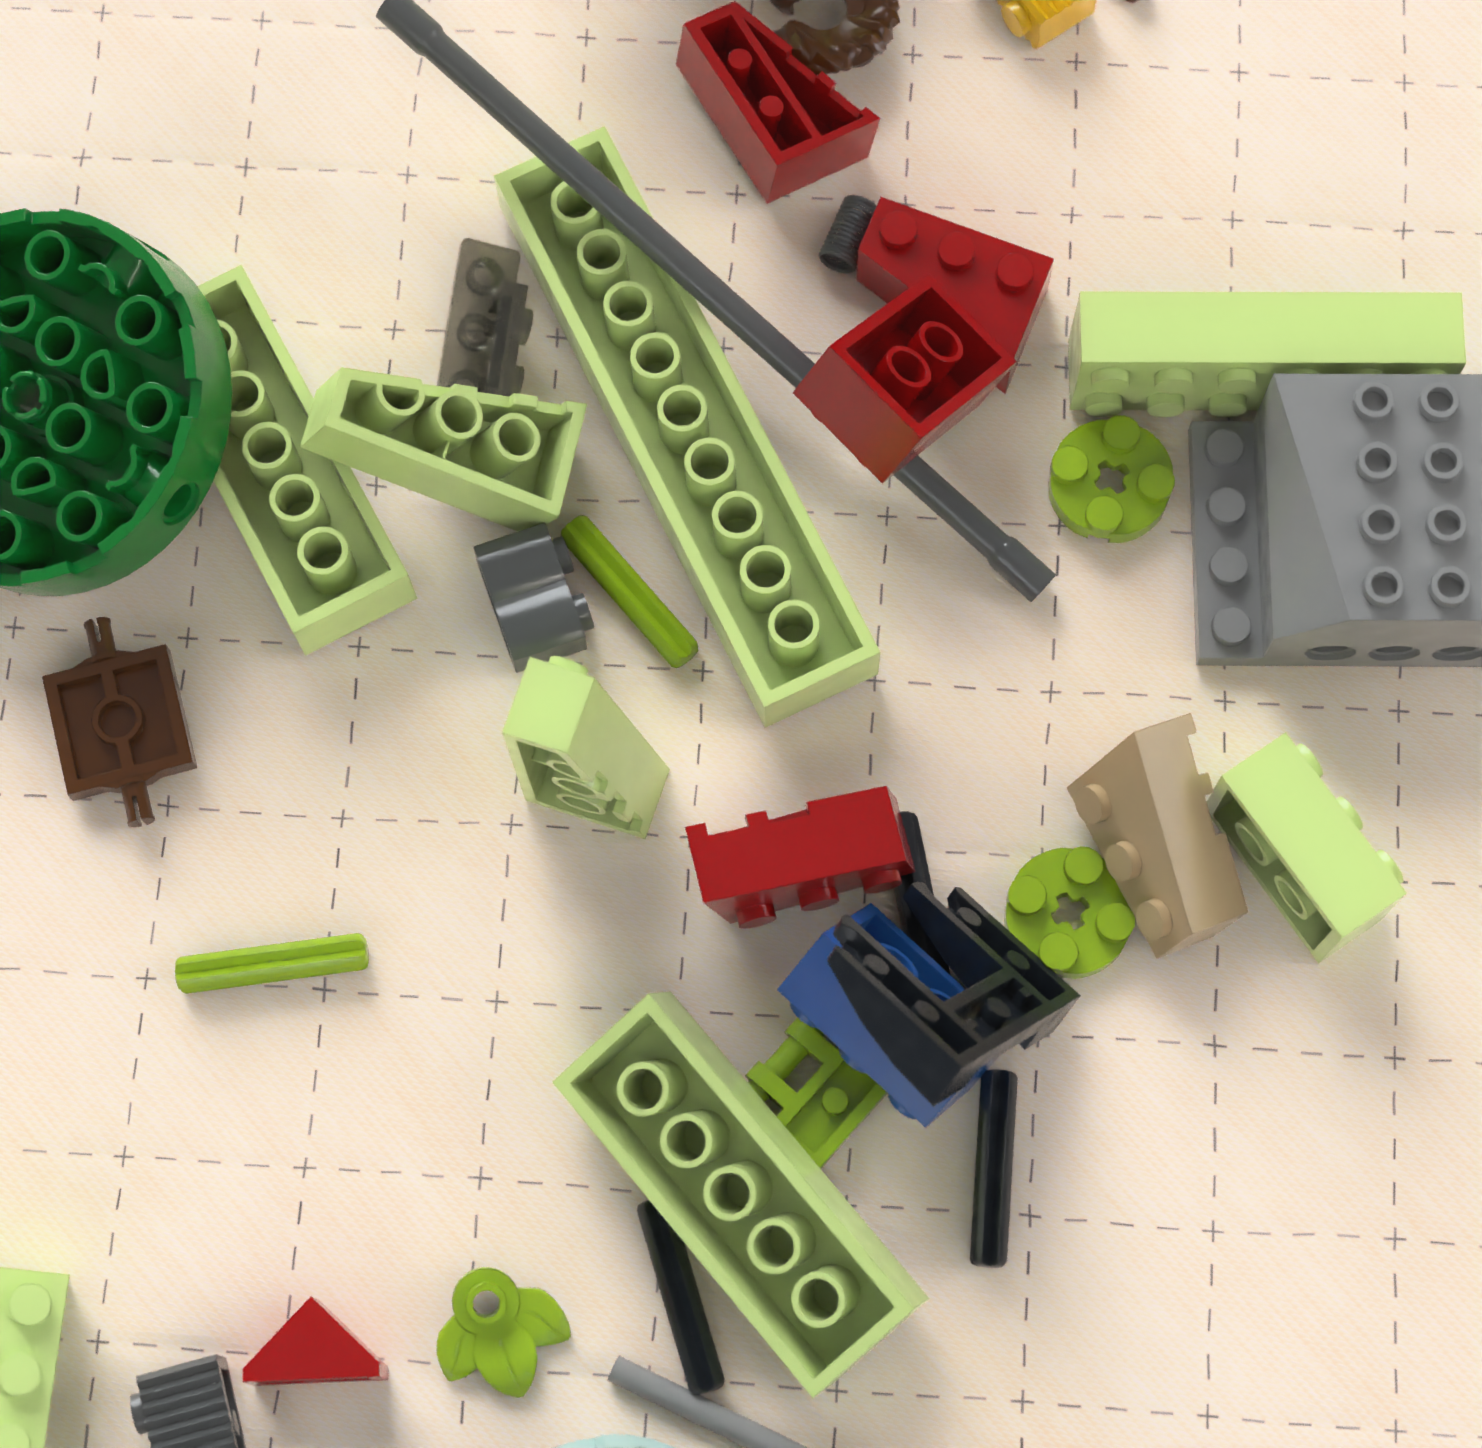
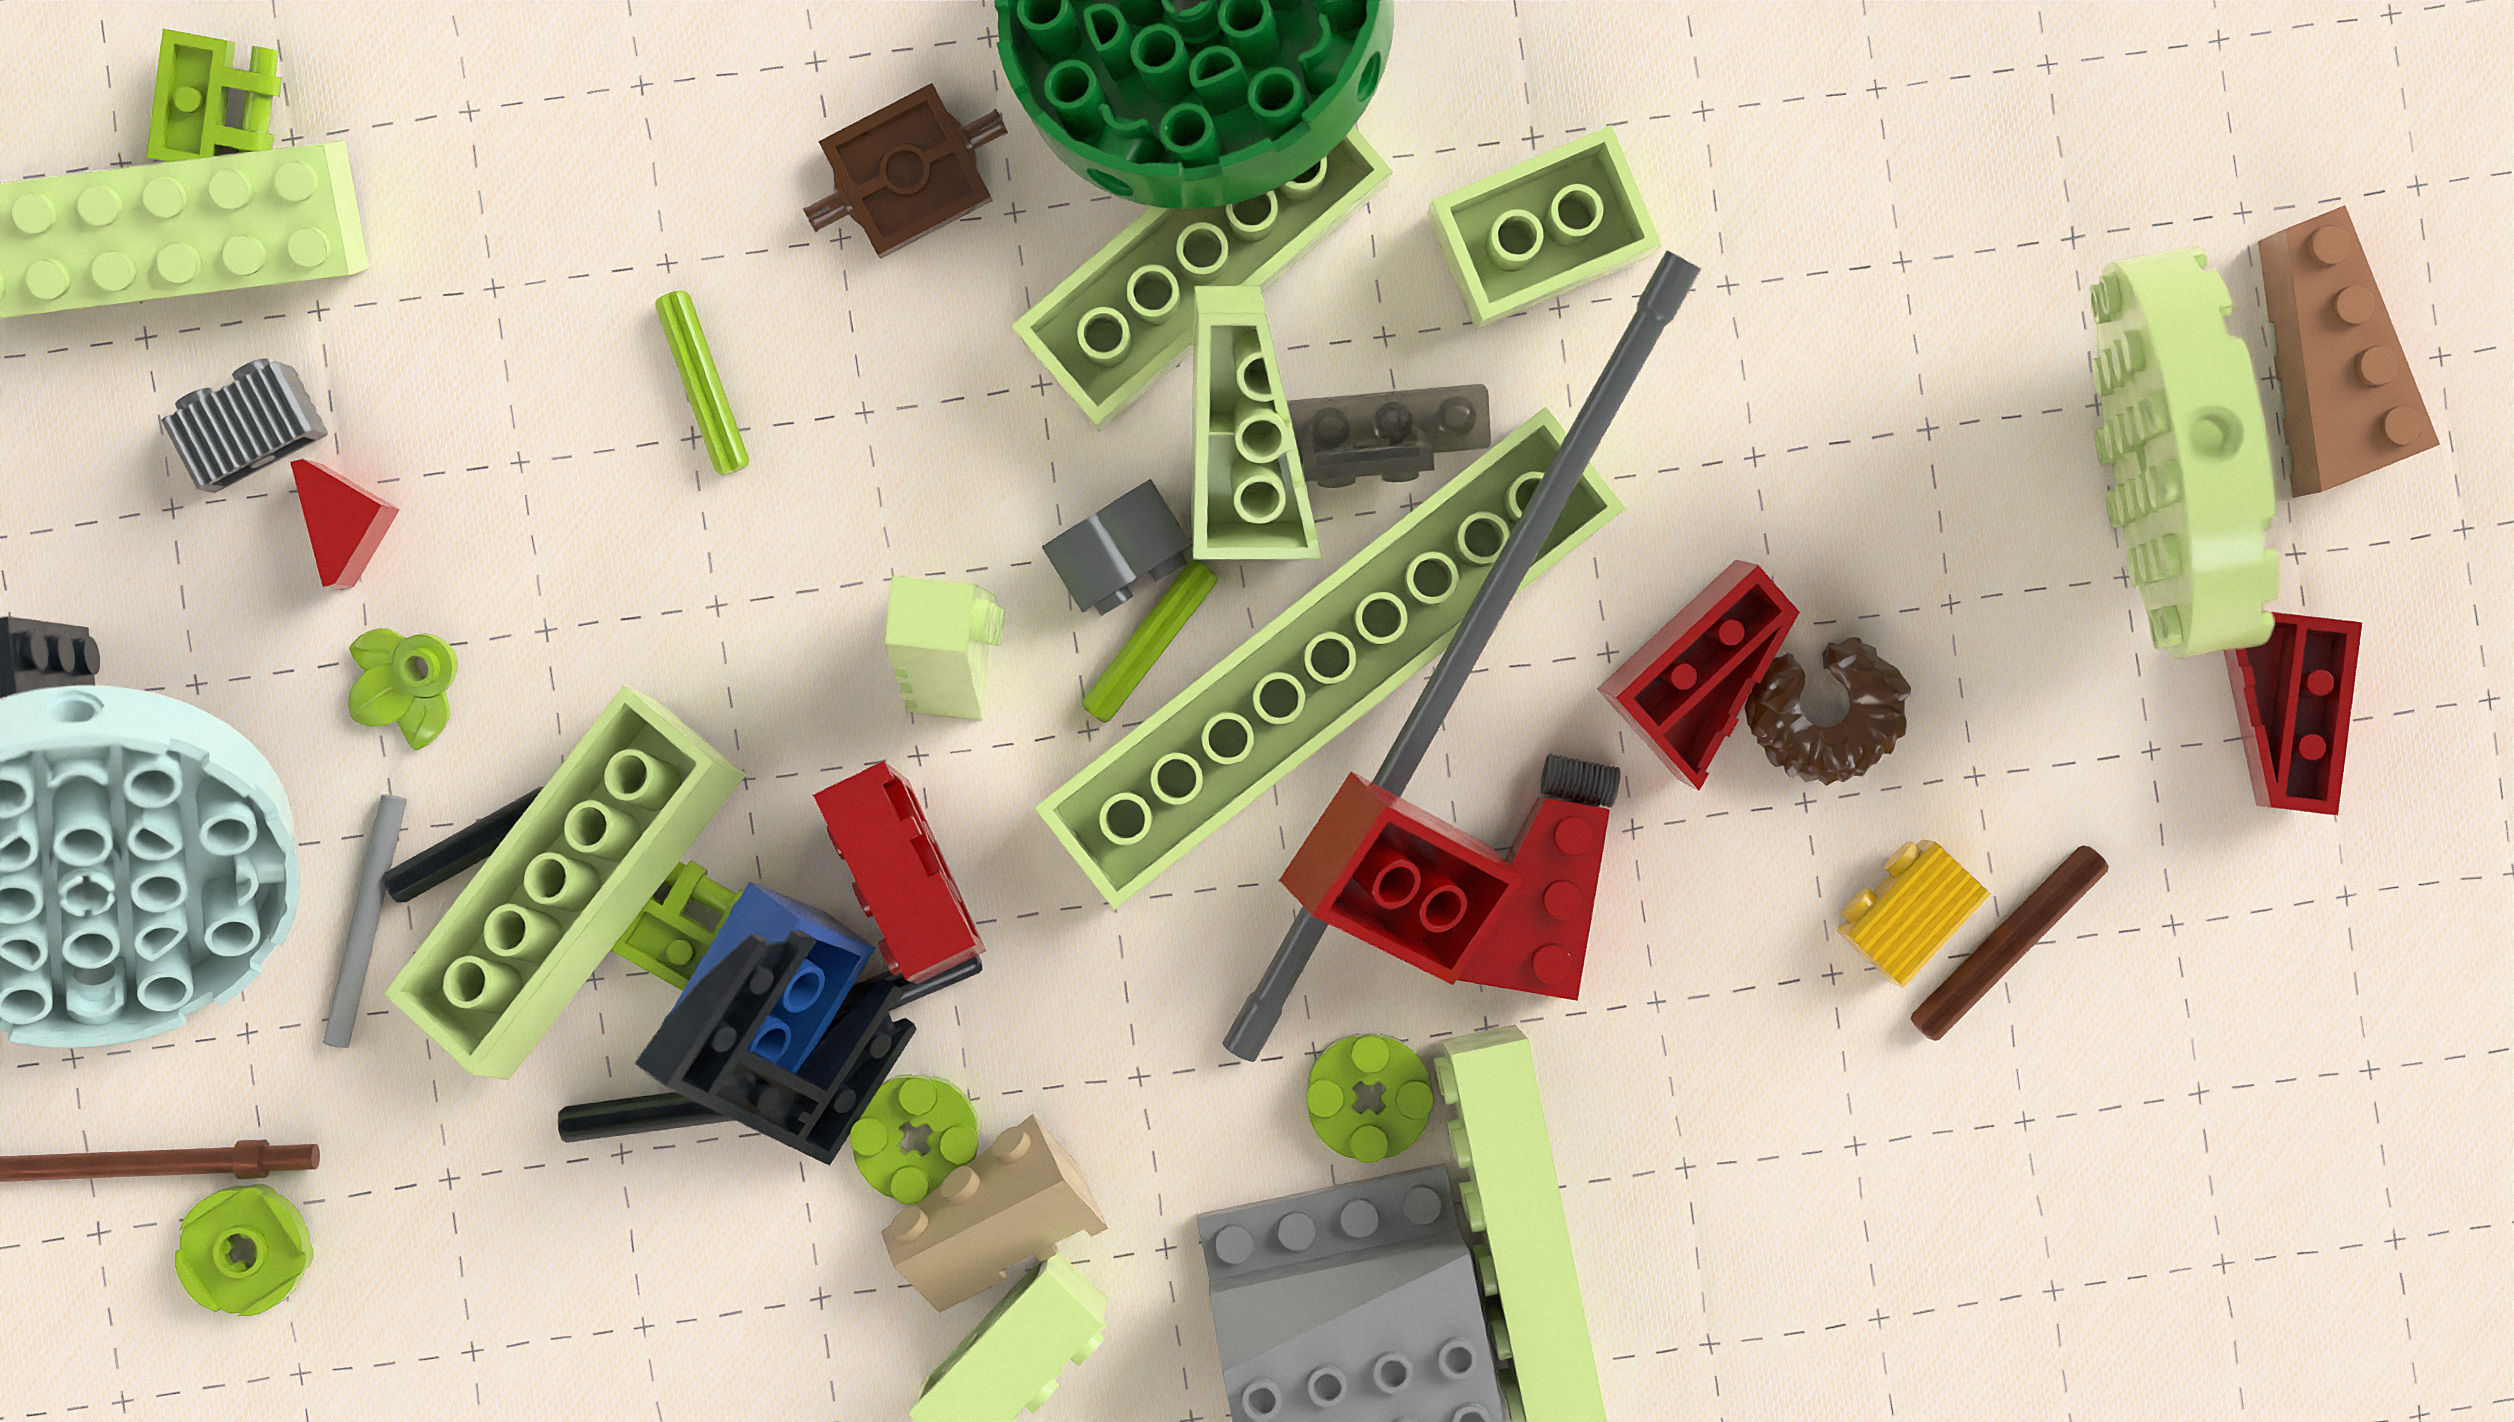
camera: 75 degrees right, 15 degrees up
none -> yellowish green brick [1427,125,1662,330]

